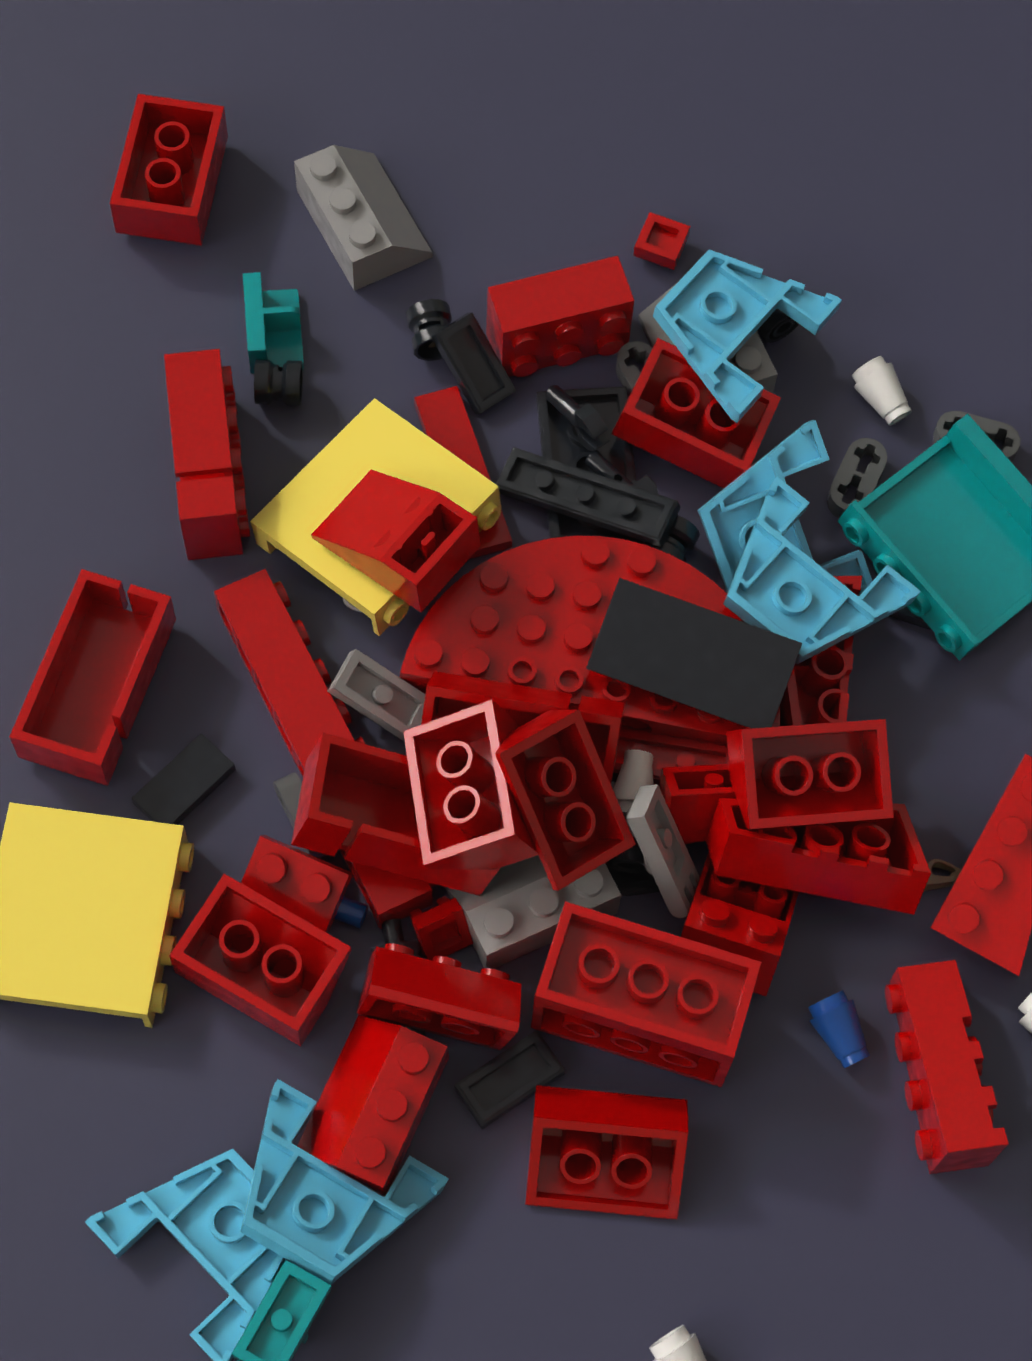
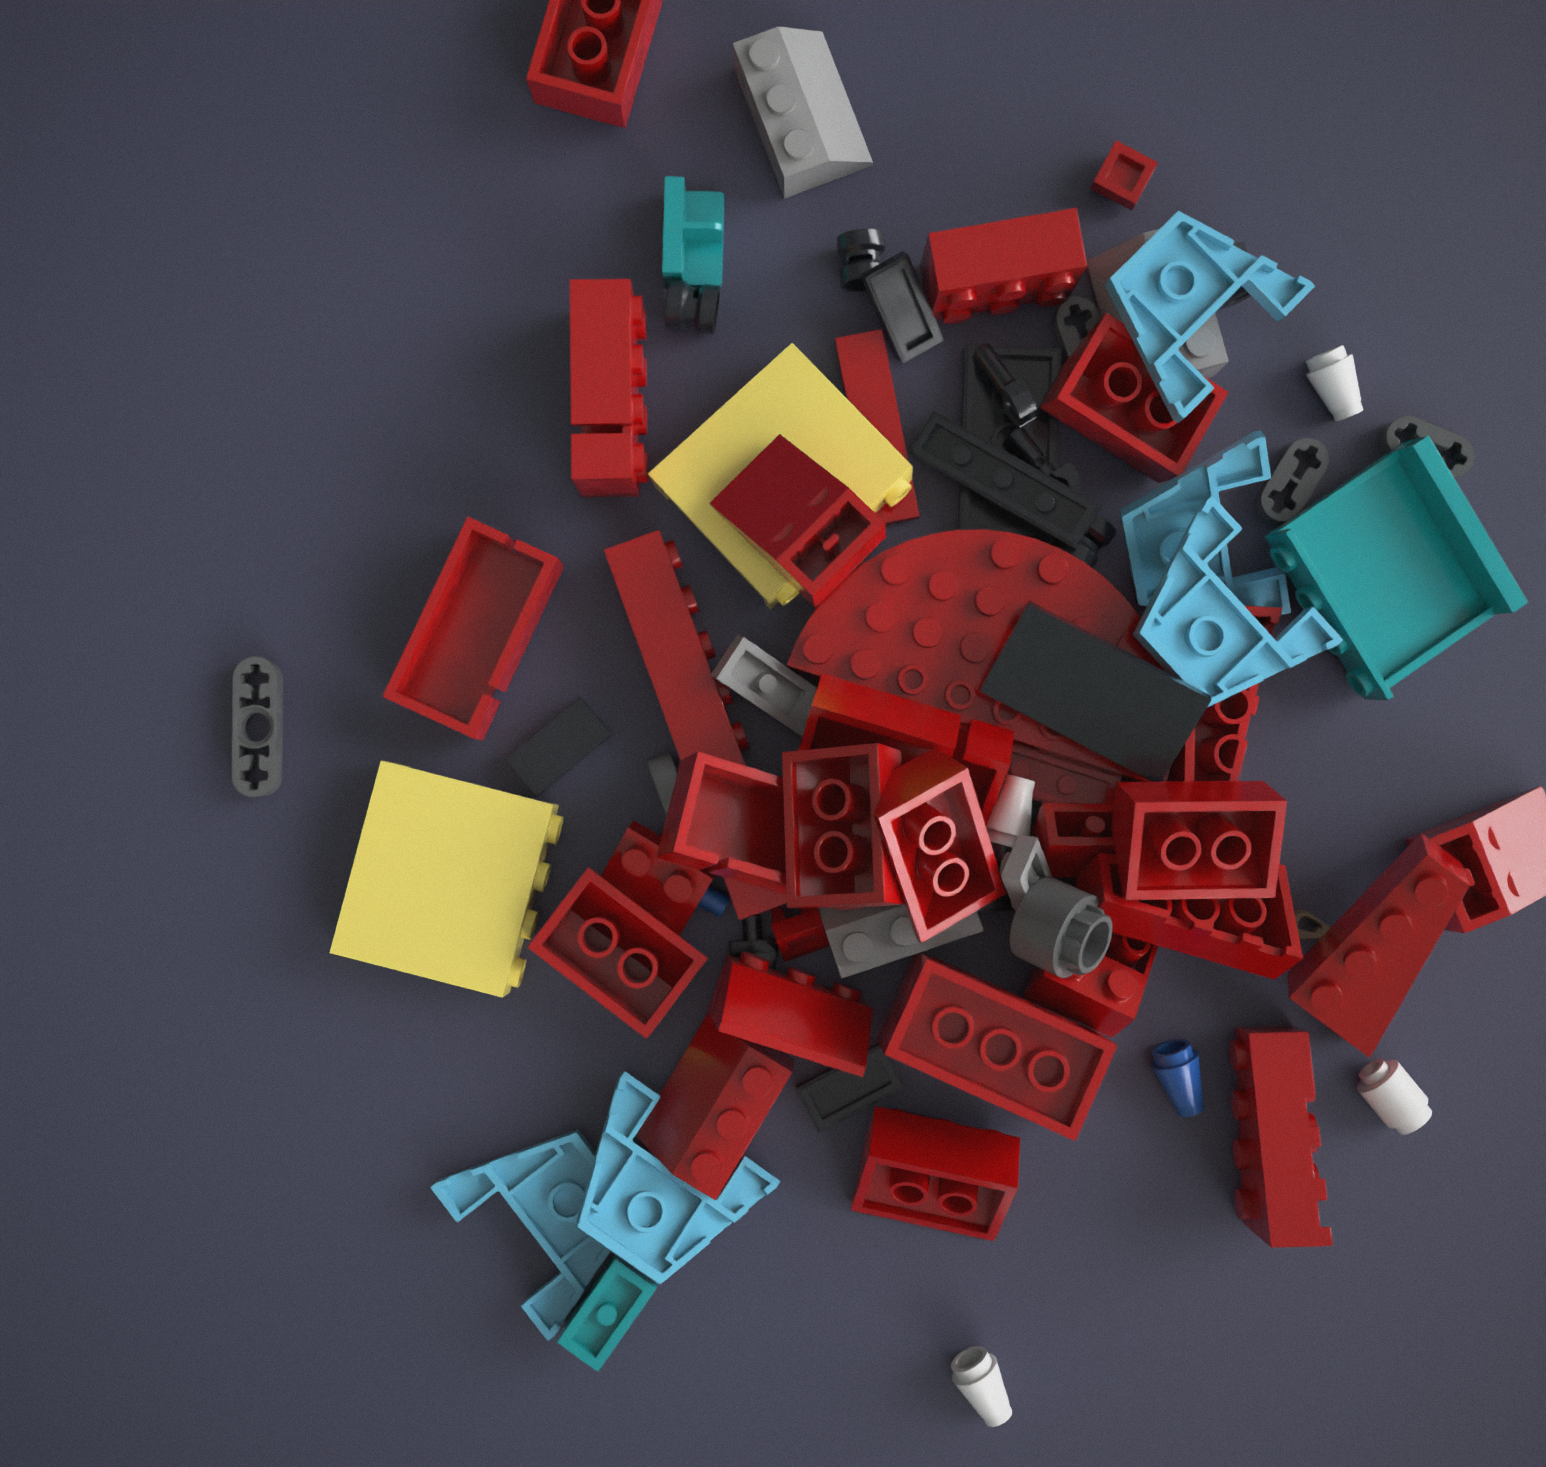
camera: 10 degrees right, 20 degrees up
none -> dark grey piece [1010,877,1113,978]

